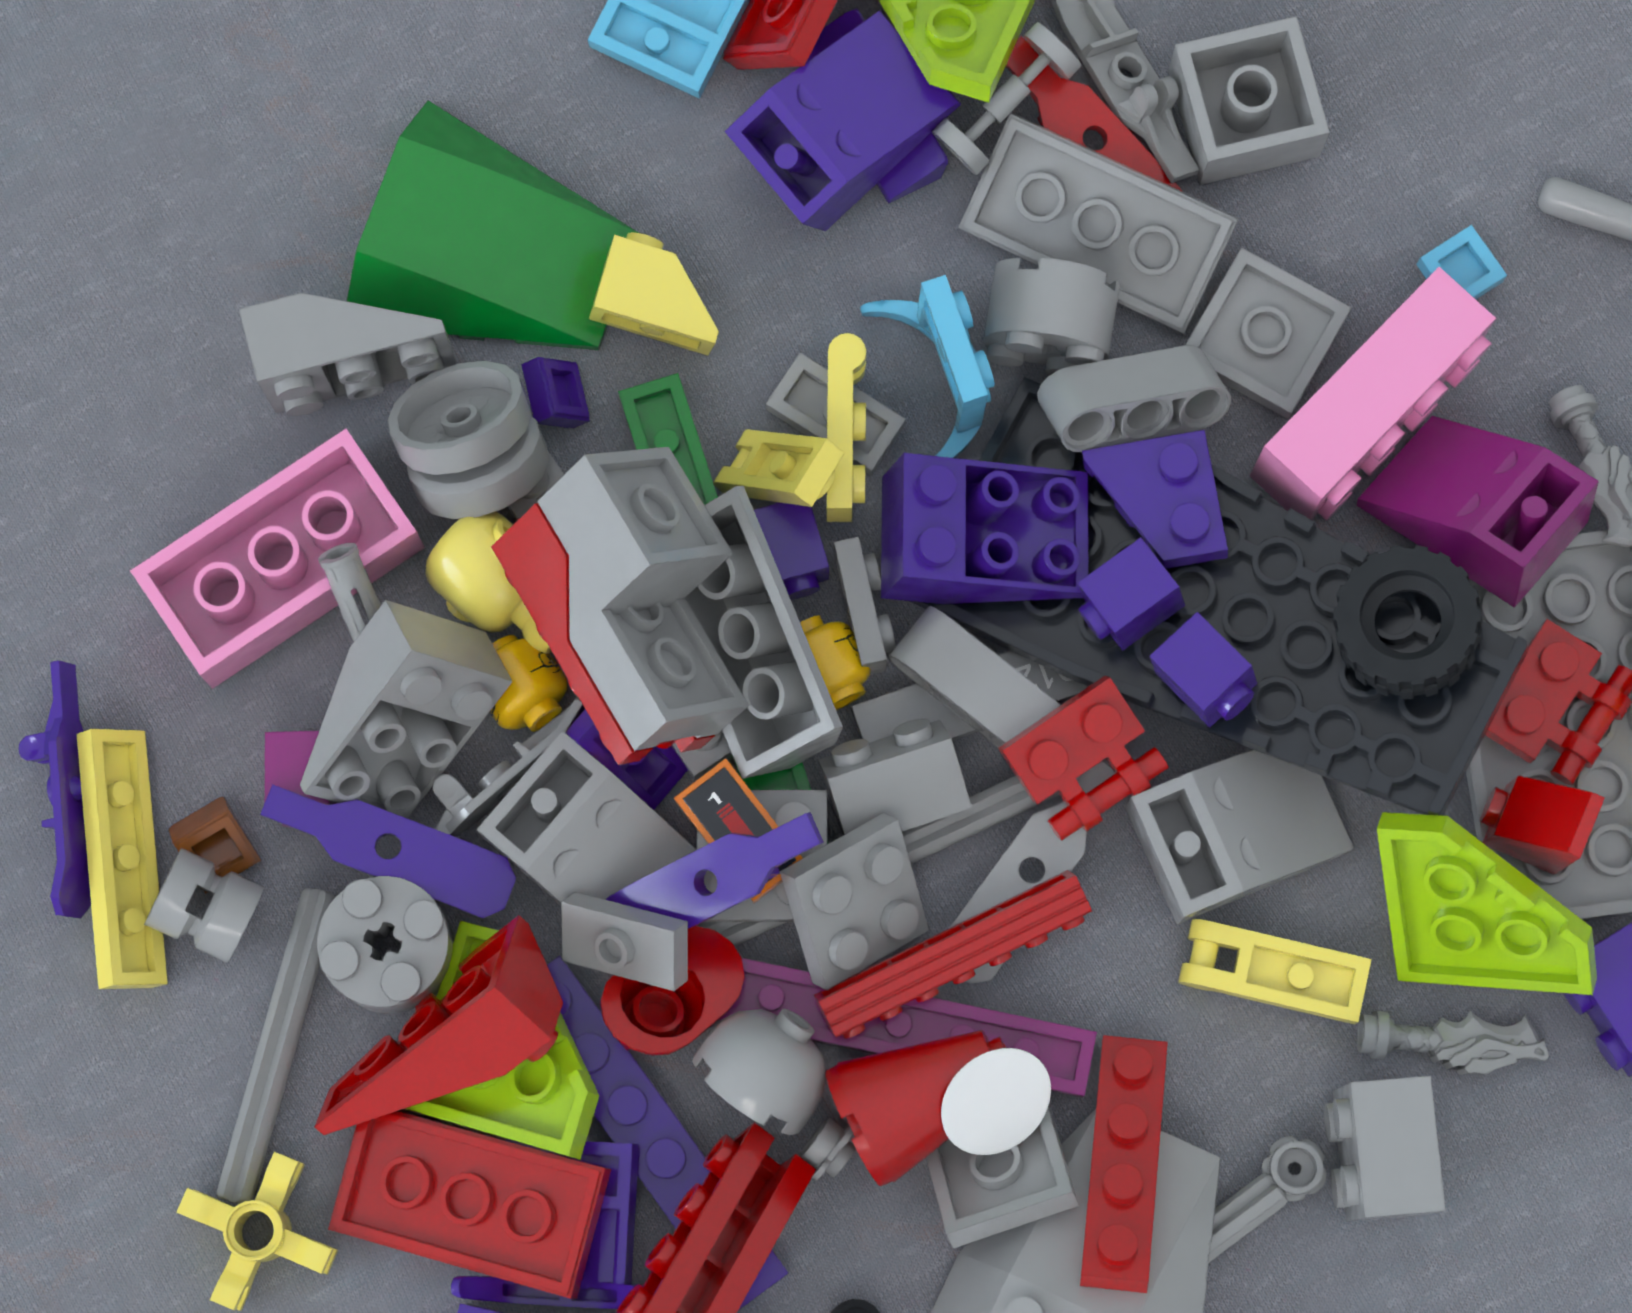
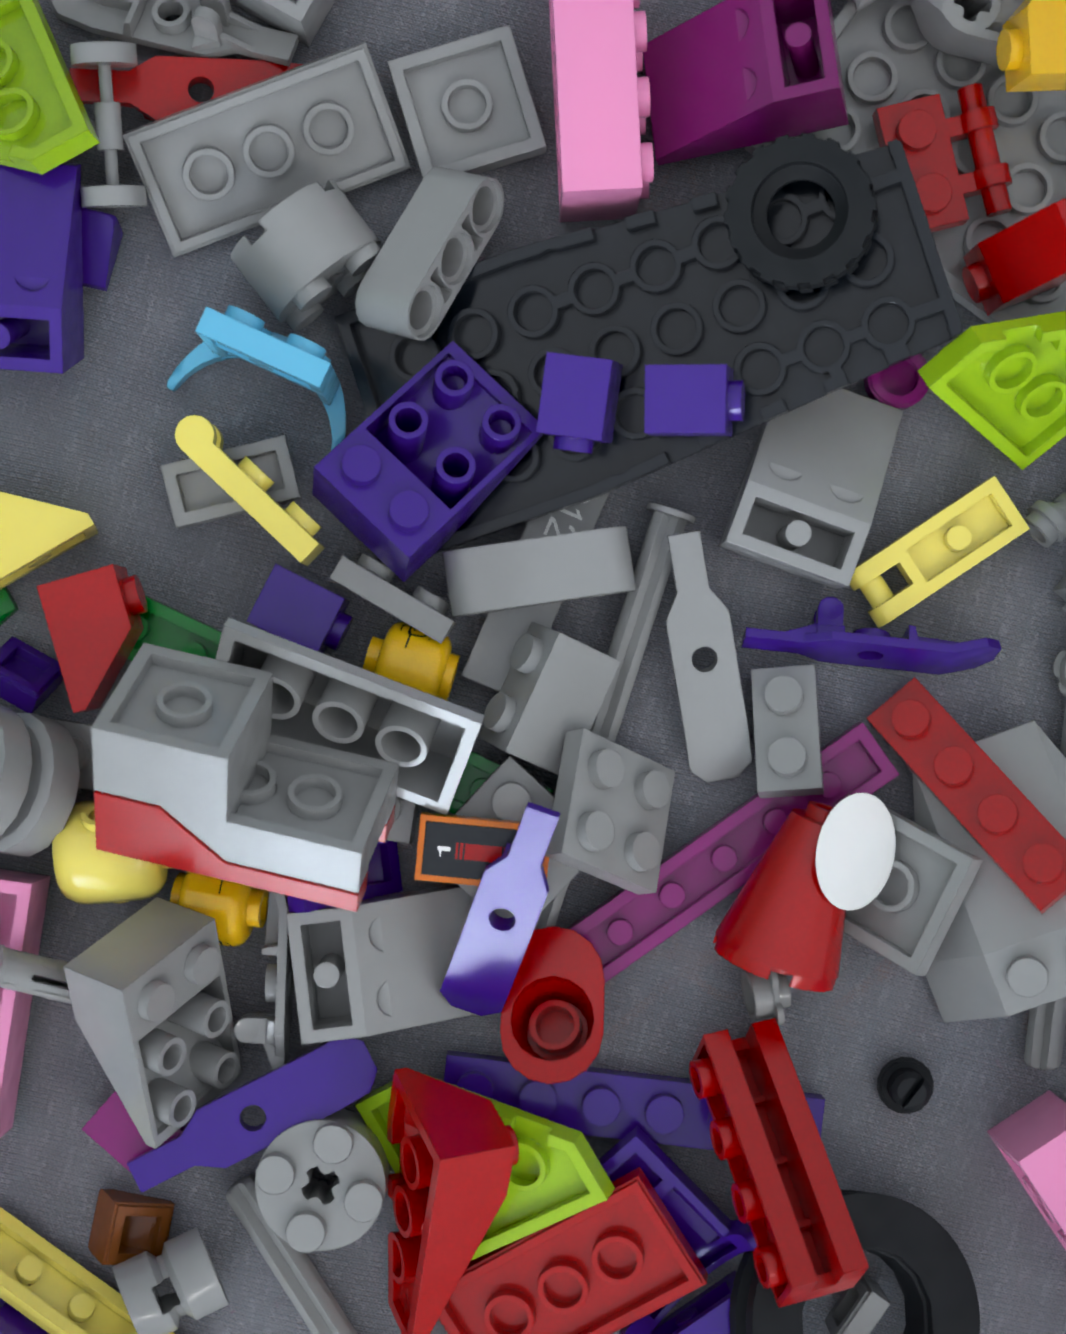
camera: 50 degrees left, 10 degrees up
light grey plate [561,892,688,991] -> none
light grey cylinder [692,1009,826,1135] -> none
light yellow plate [713,429,845,507] -> none
red piece [813,870,1092,1039] -> none
red plate [998,675,1169,841] -> none
dark purple wing [1082,430,1228,569] -> none
none -> red slope [36,564,148,713]
none -> dark purple piece [741,597,1001,675]
none -> light grey plate [751,664,824,798]
none -> magenta tile [864,354,929,410]

